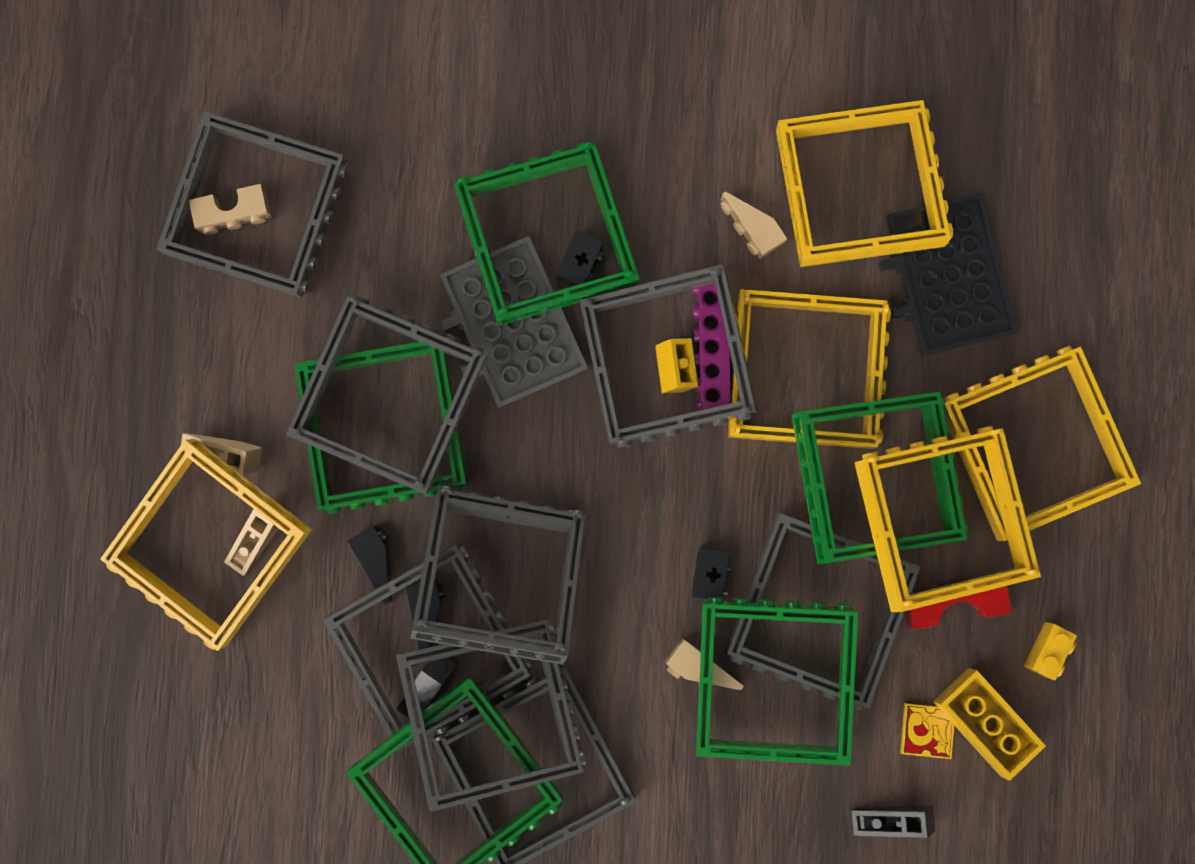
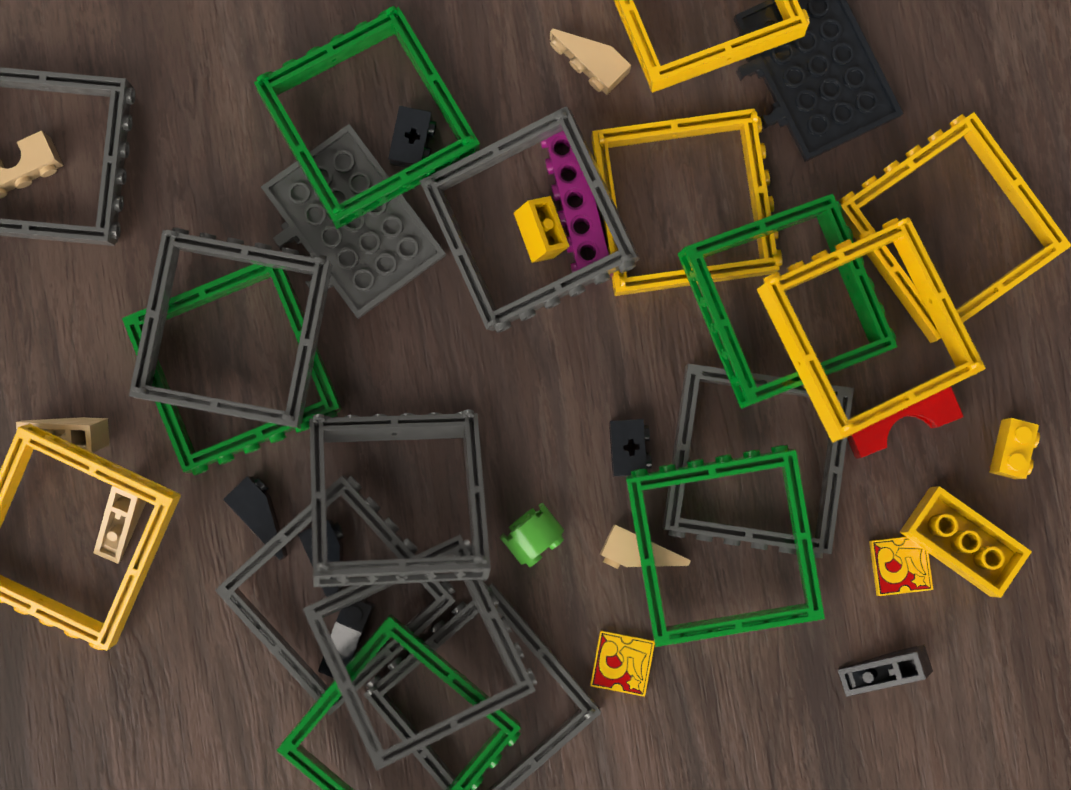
camera: 15 degrees left, 0 degrees up
none -> bright green brick [500,503,564,567]
none -> tile [590,630,655,697]

